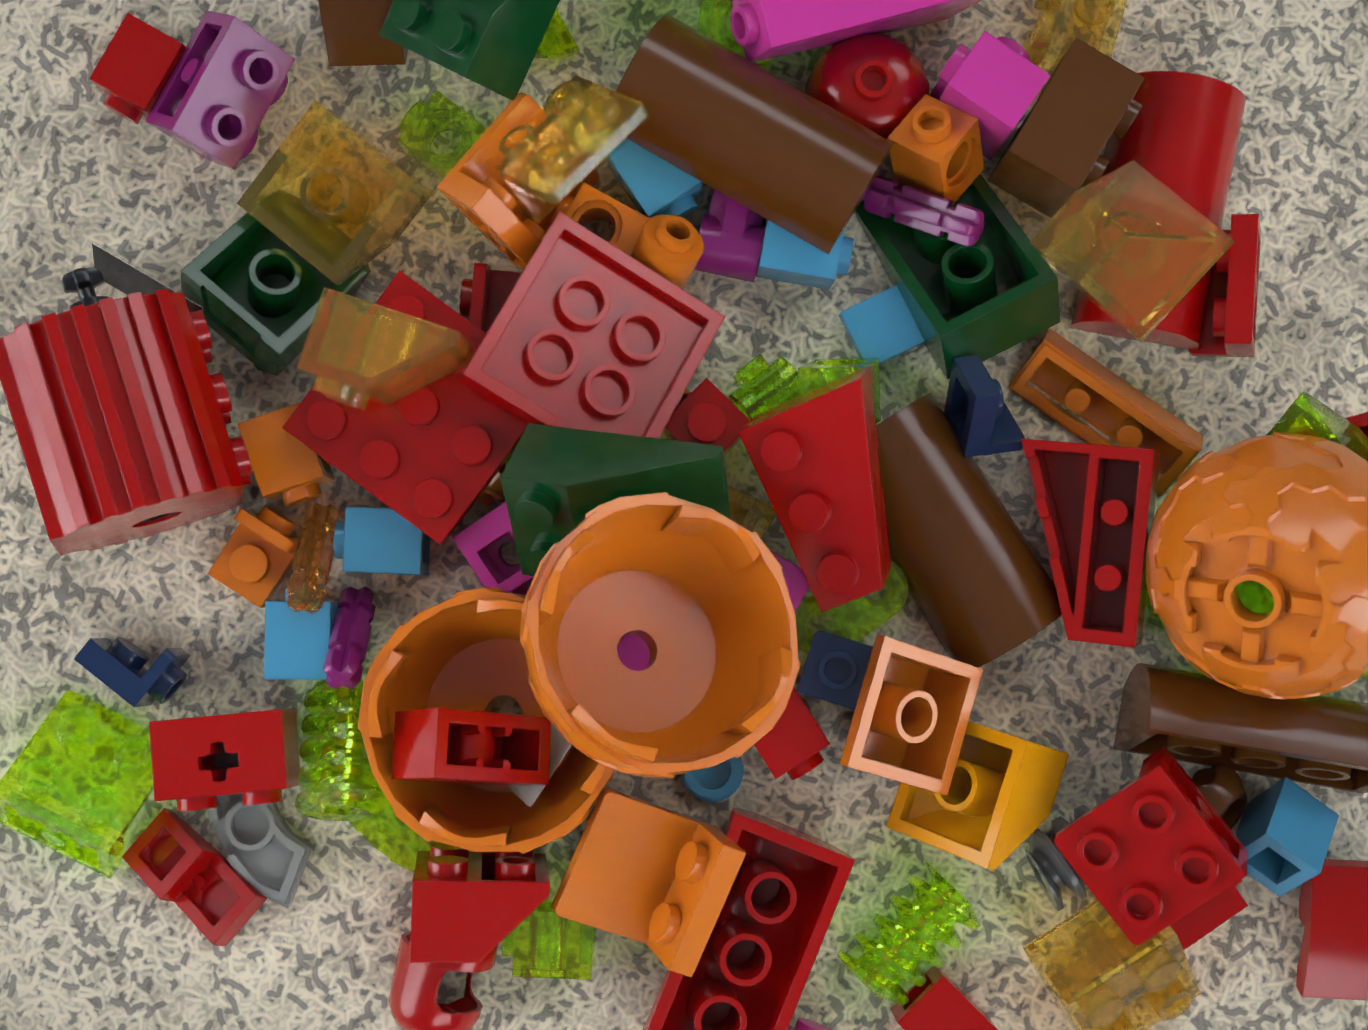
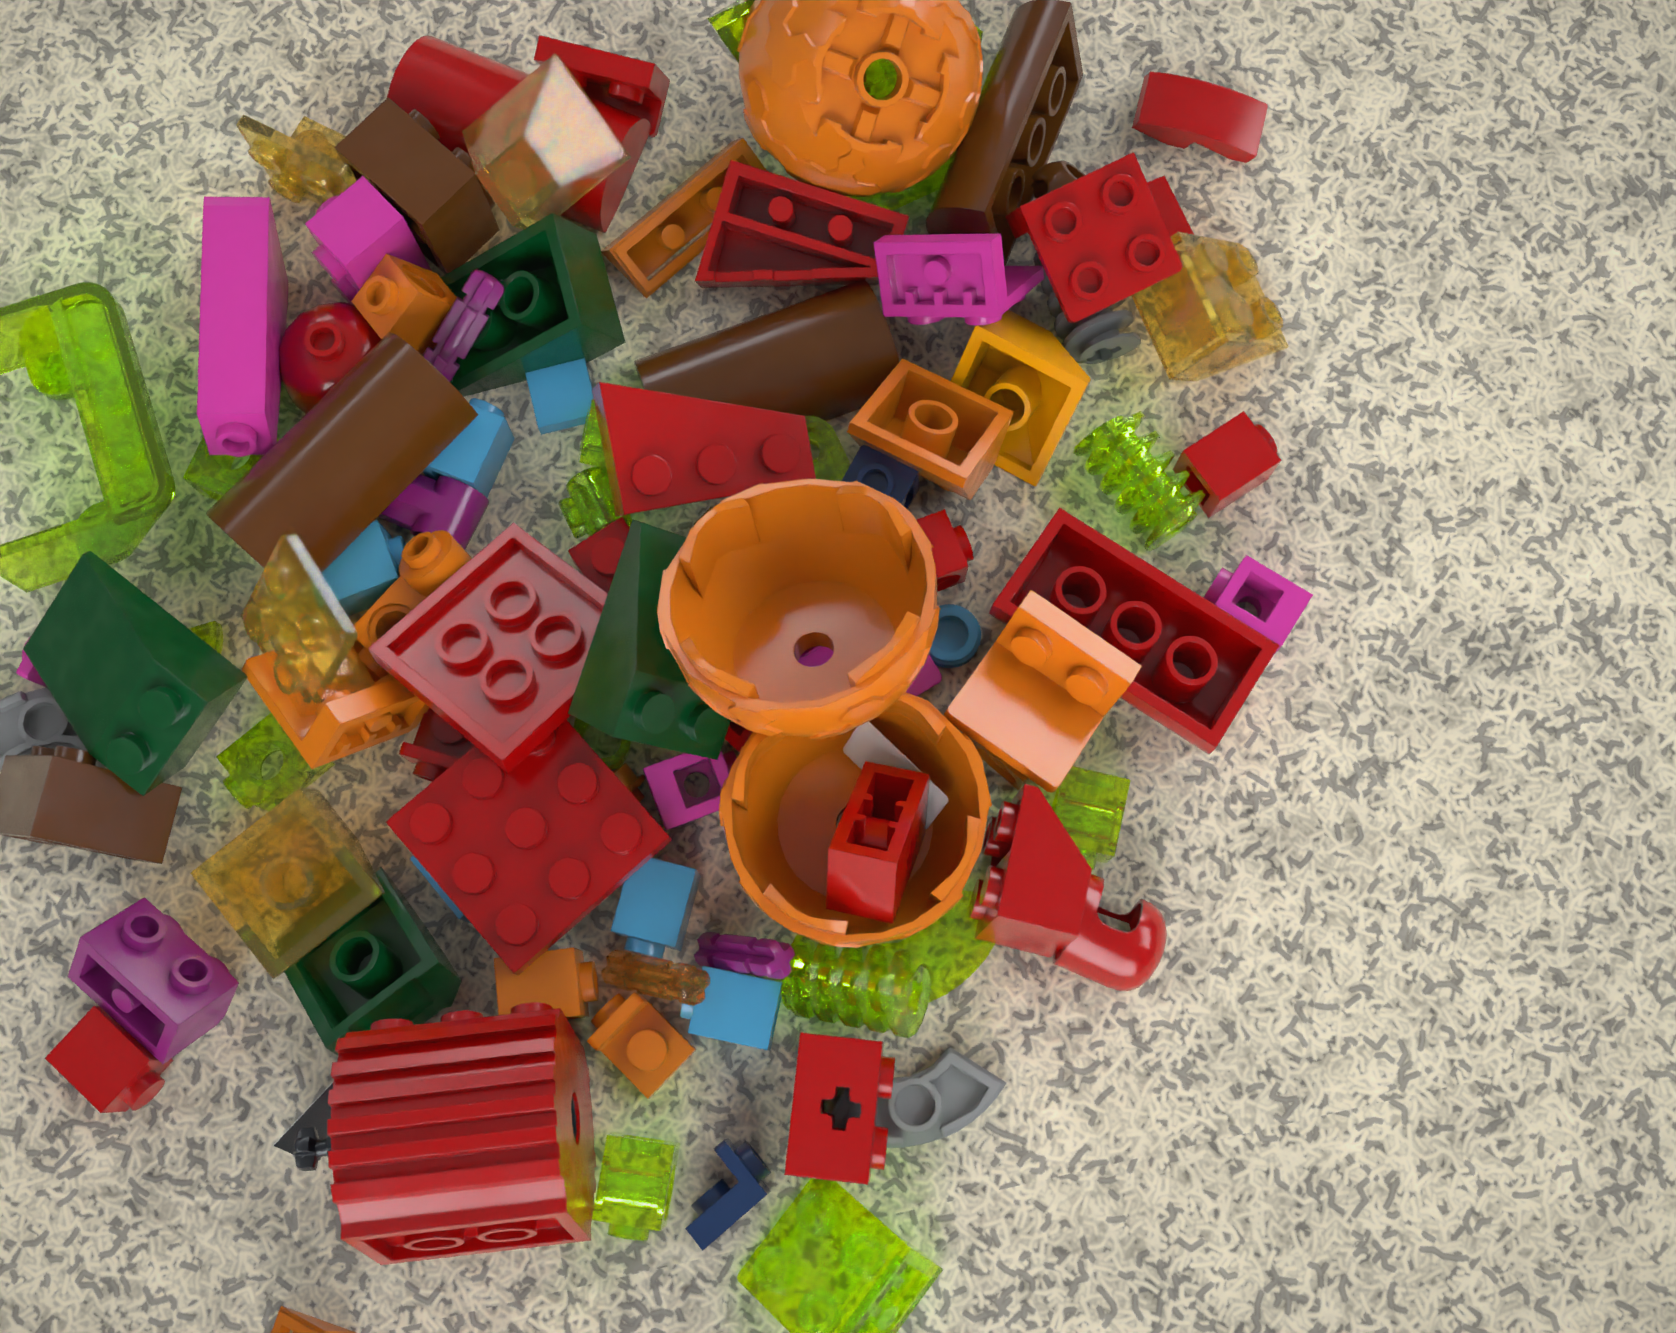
camera: 75 degrees left, 10 degrees down
red slope [122,808,267,946] -> none
clear yellow slope [297,287,475,411] -> none
dark blue bracket [944,355,1025,458] -> none
dark azure brick [1235,777,1339,897] -> none
none -> clear neon green brick [592,1132,680,1241]
none -> dark pink bracket [874,233,1044,326]

